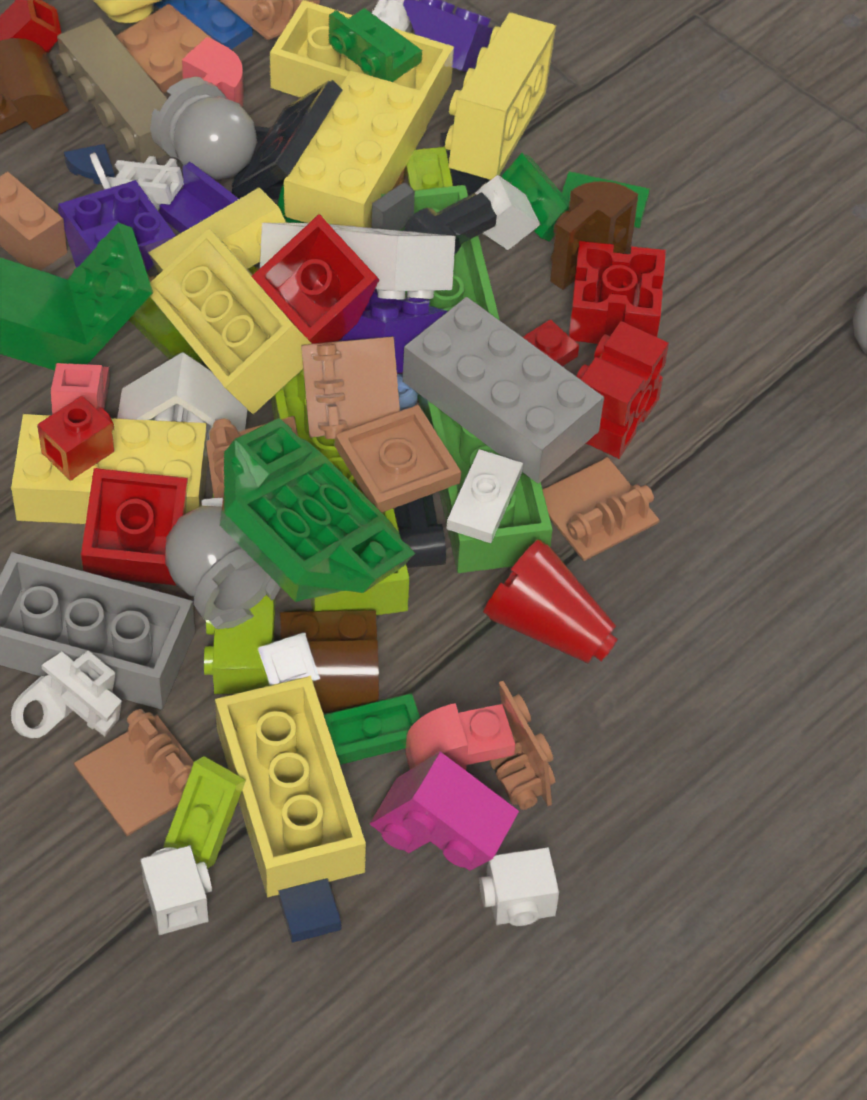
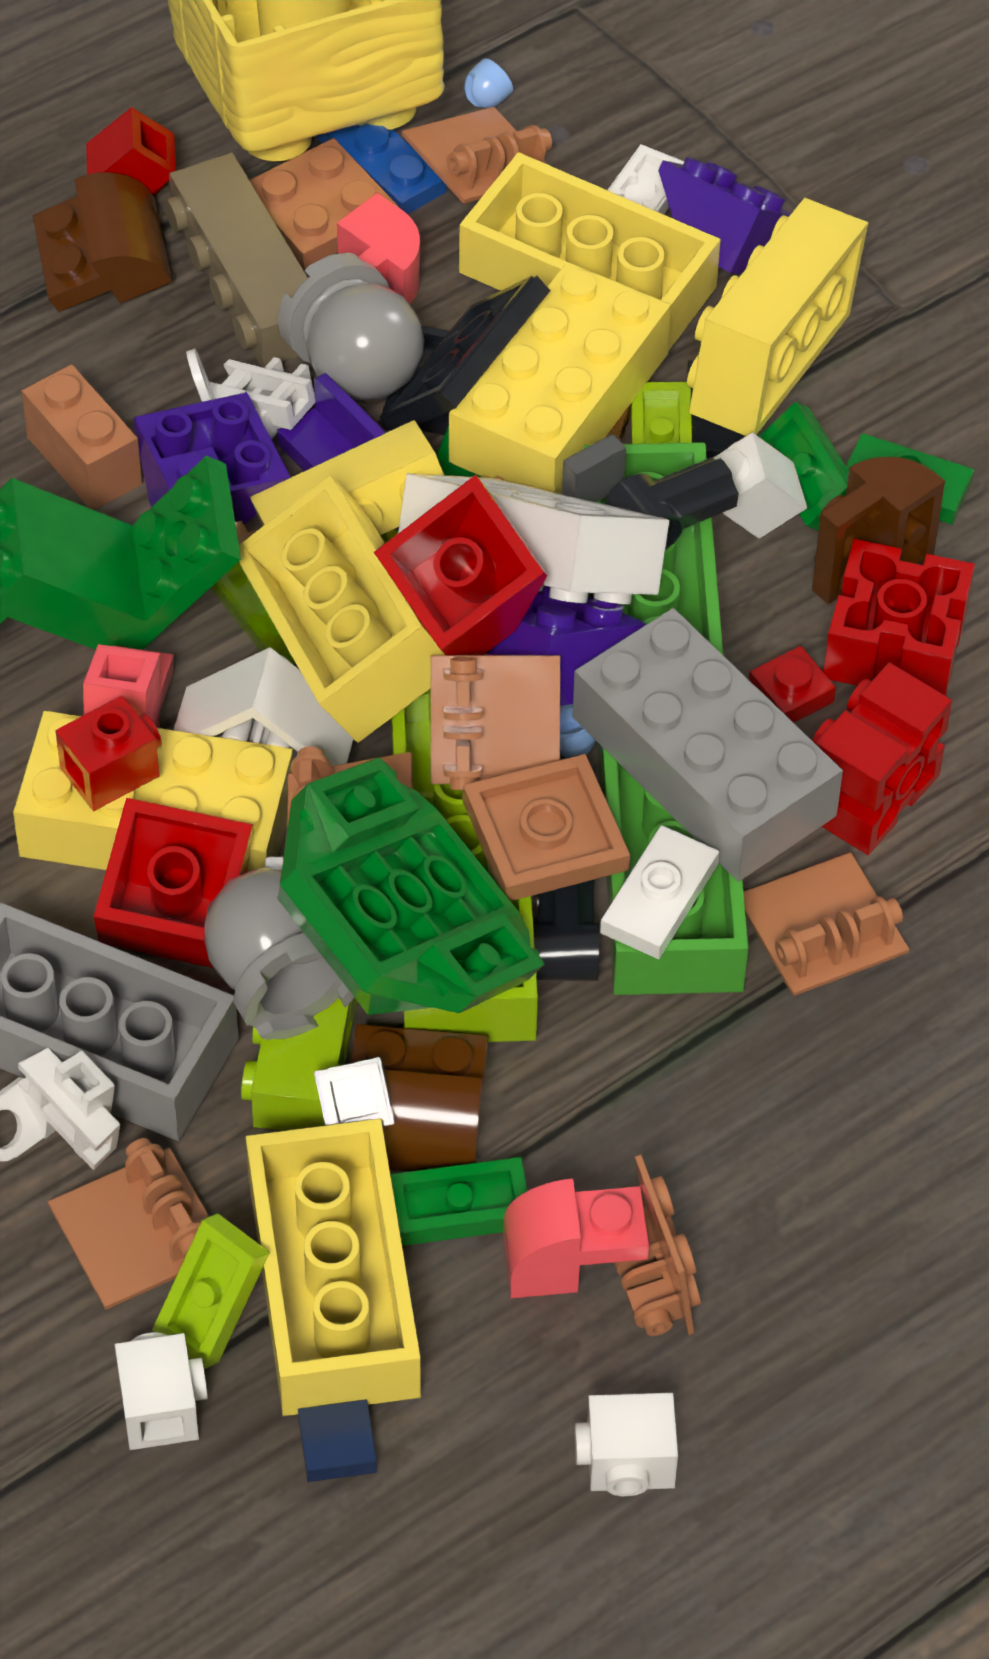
camera: 10 degrees right, 0 degrees up
dark blue tile [64,144,115,184] -> none
green bracket [328,8,422,82] -> none
dark pink brick [370,751,519,871] -> none
red cone [483,540,619,664] -> none

